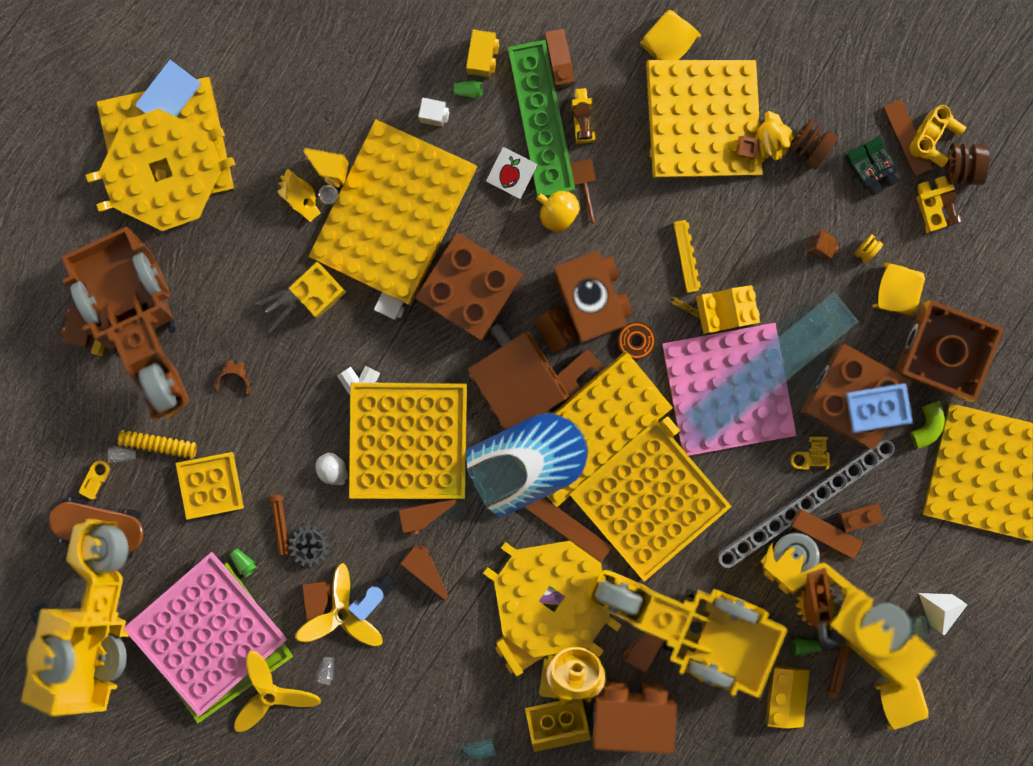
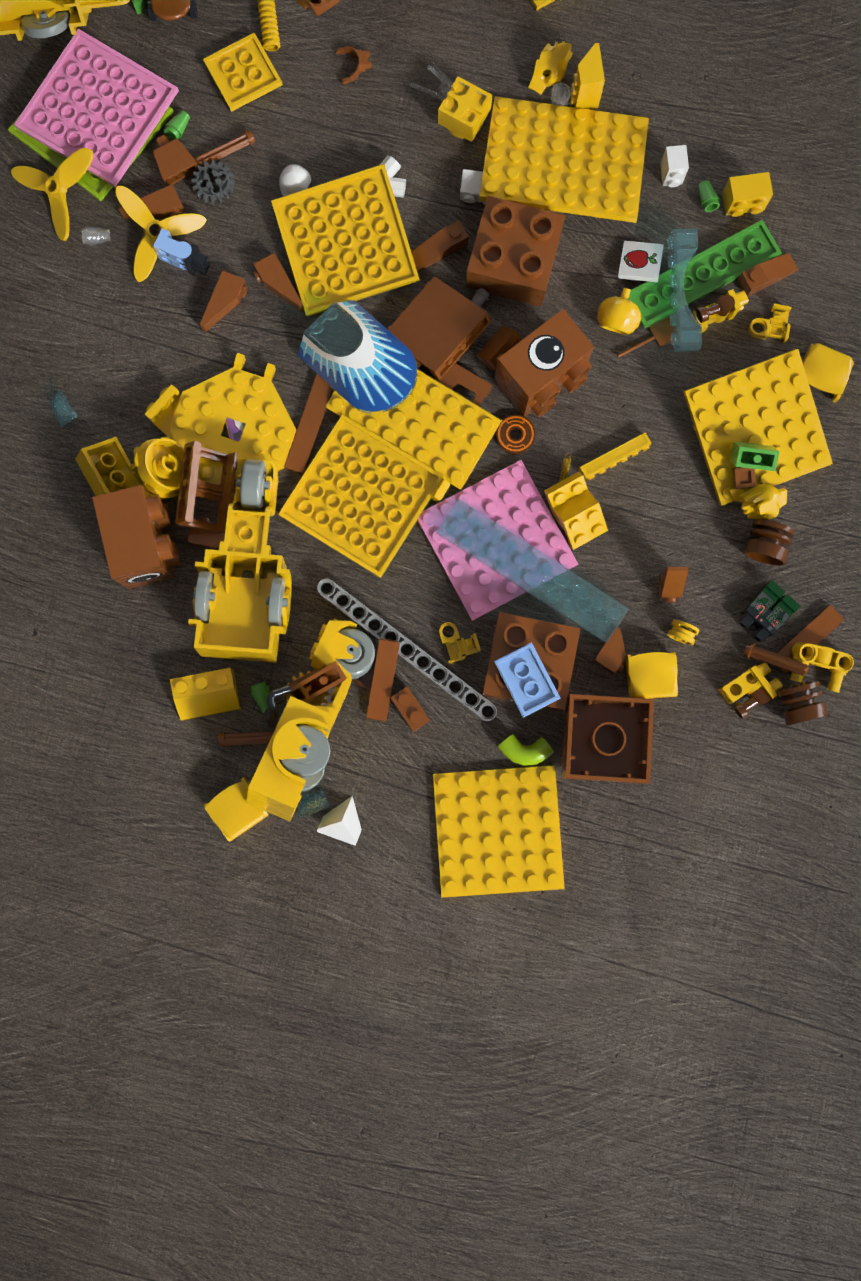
camera: 75 degrees right, 5 degrees down
none -> dark orange torso [153,135,199,187]
none -> dark orange window [175,441,238,534]
none -> dark orange slope [411,220,469,272]
none -> dark orange slope [592,626,626,675]
none -> clear light blue arch [667,228,702,352]
none -> bright green brick [730,441,780,471]
none -> dark orange axle [744,643,809,676]
none -> yellow piece [748,304,792,343]

